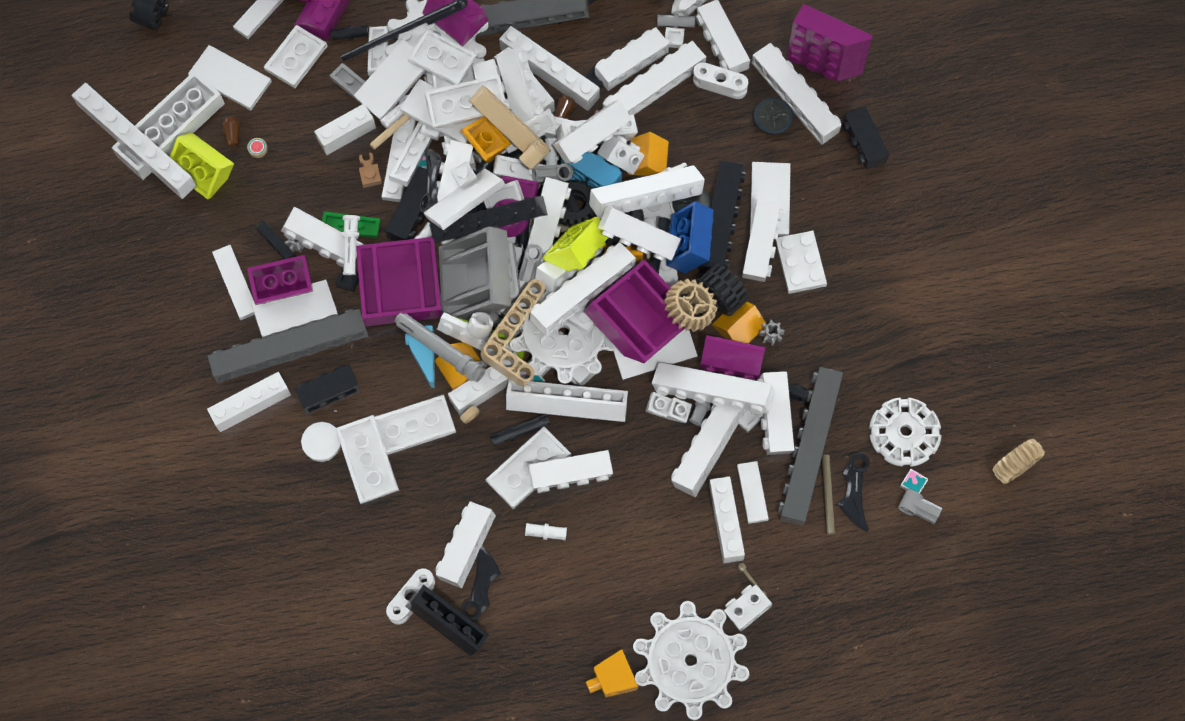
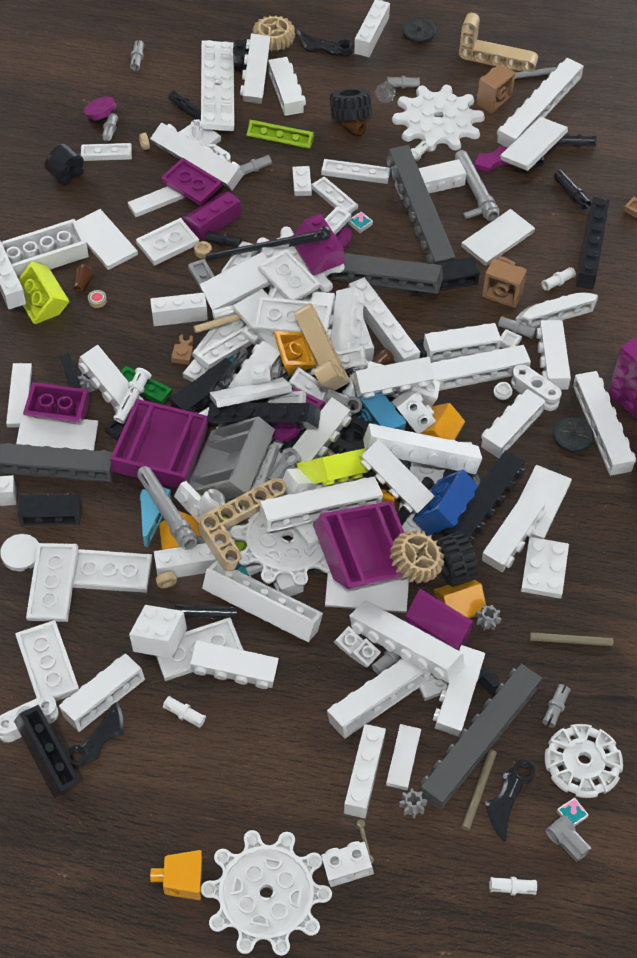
camera: 20 degrees right, 15 degrees down
none -> white tile [15,620,79,701]
none -> white brick [129,605,187,658]
none -> white bar [192,325,222,358]
none -> tan tile [194,241,212,258]
none -> light grey gear [399,788,427,818]
none -> white brick [481,389,546,458]
none -> white pin [489,877,537,896]
none -> white plate [494,382,512,400]
none -> dark tan bar [530,632,614,646]
none -> light grey pin [542,684,571,728]

